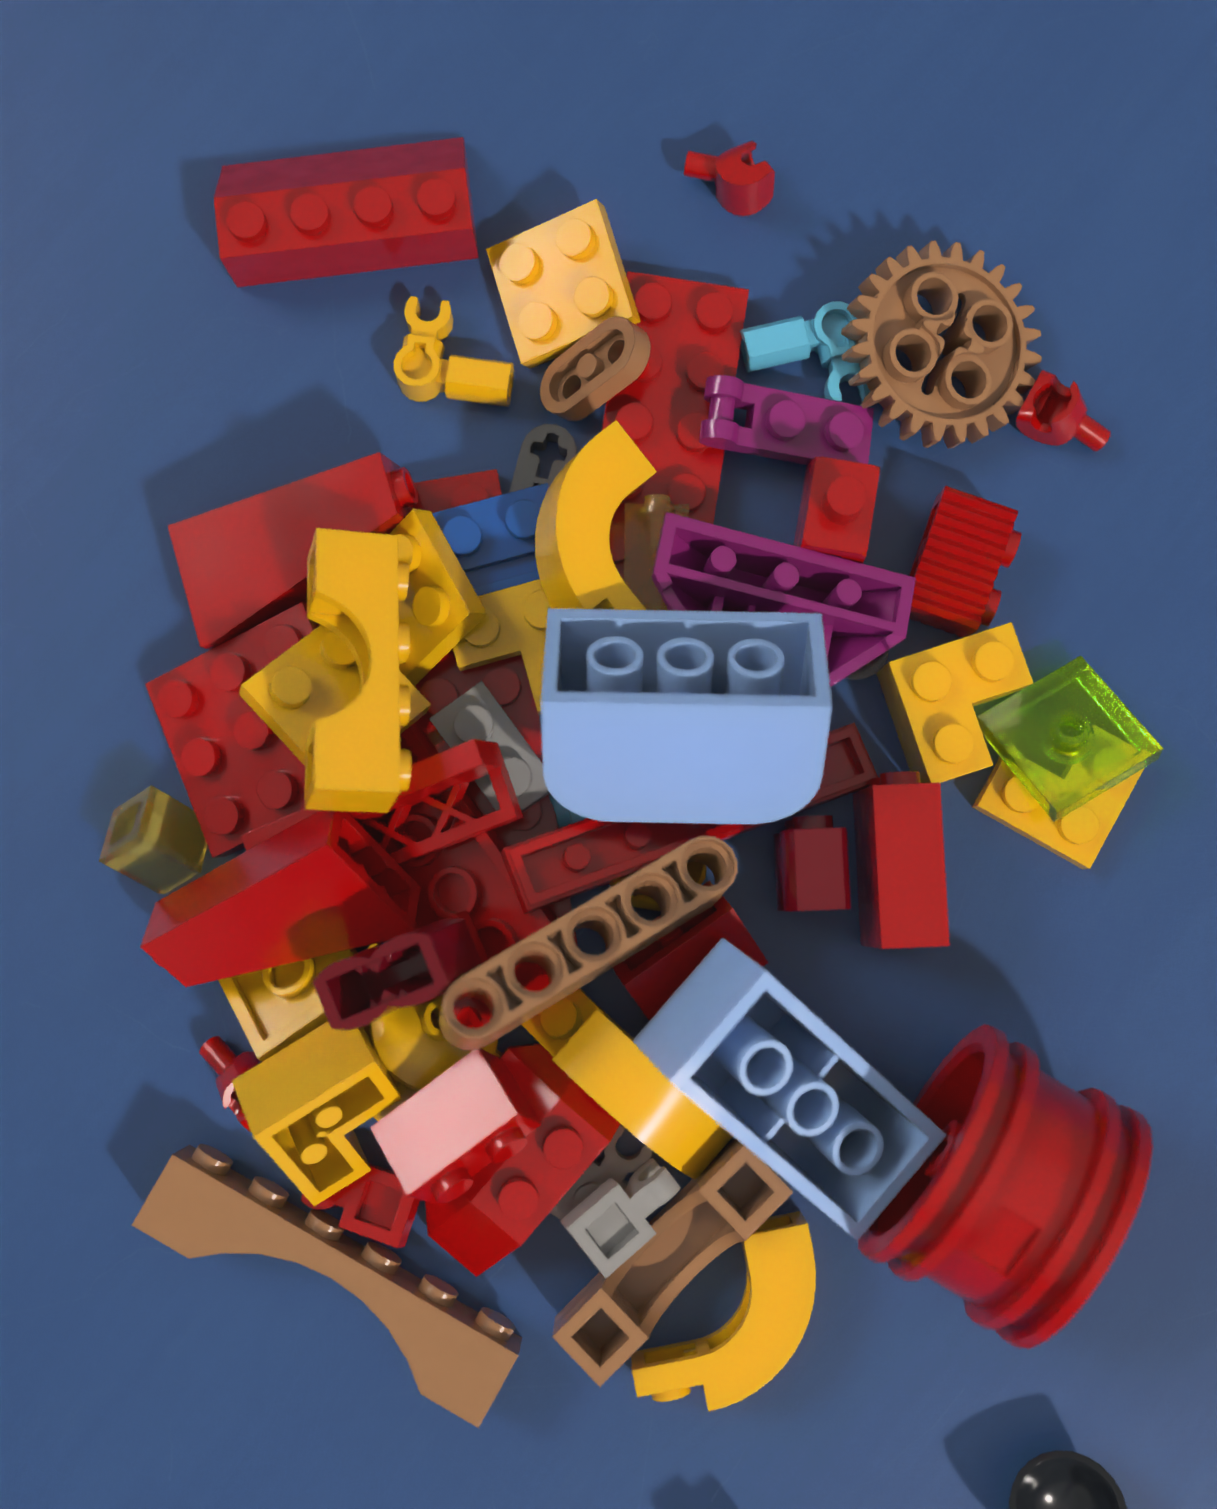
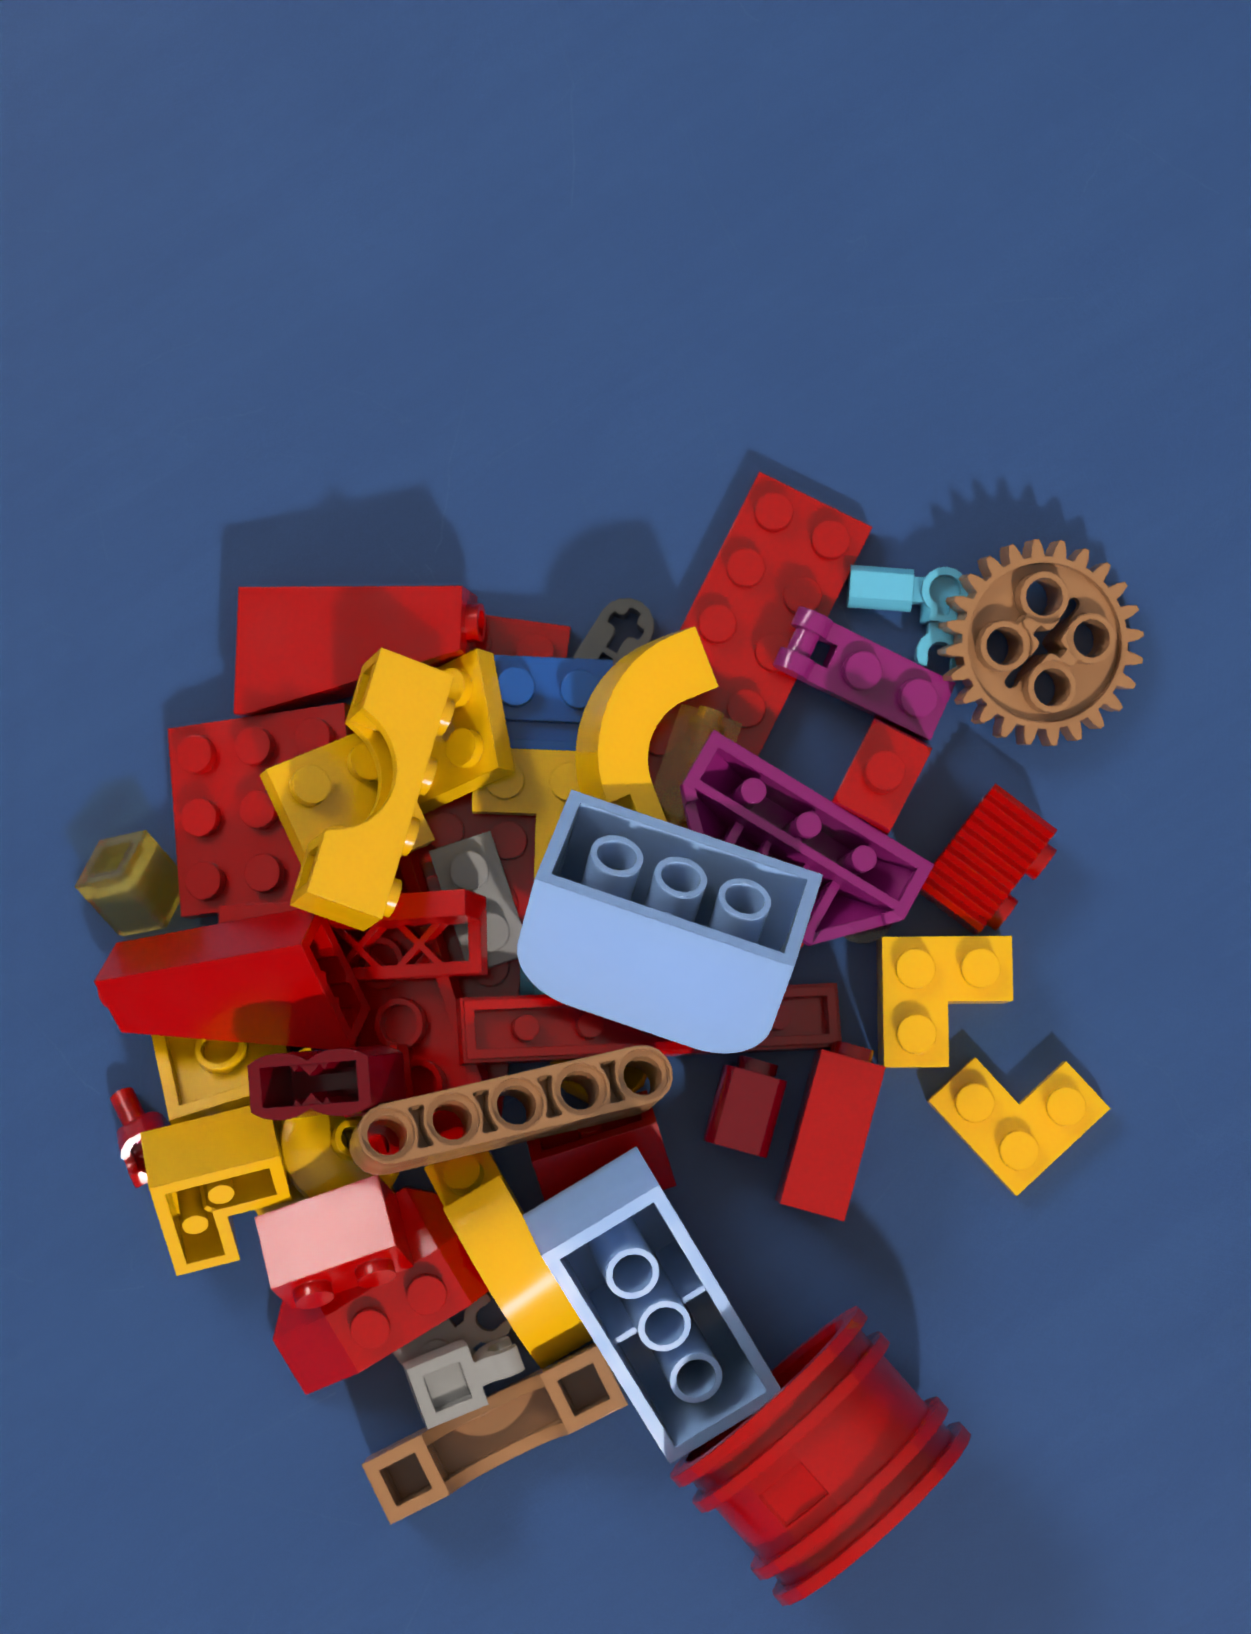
camera: 20 degrees right, 0 degrees up
medium nougat arch [132,1144,522,1428] -> none
red slope [213,137,479,287] -> none
red plate [301,1163,420,1248] -> none
yellow bar [393,296,514,407] -> none
yellow plate [486,199,641,369] -> none
medium nougat plate [540,317,651,422] -> none
yellow arch [631,1211,816,1412] -> none
red piece [684,141,775,216] -> none
clear neon green plate [977,656,1164,822] -> none
red piece [1016,370,1111,452] -> none

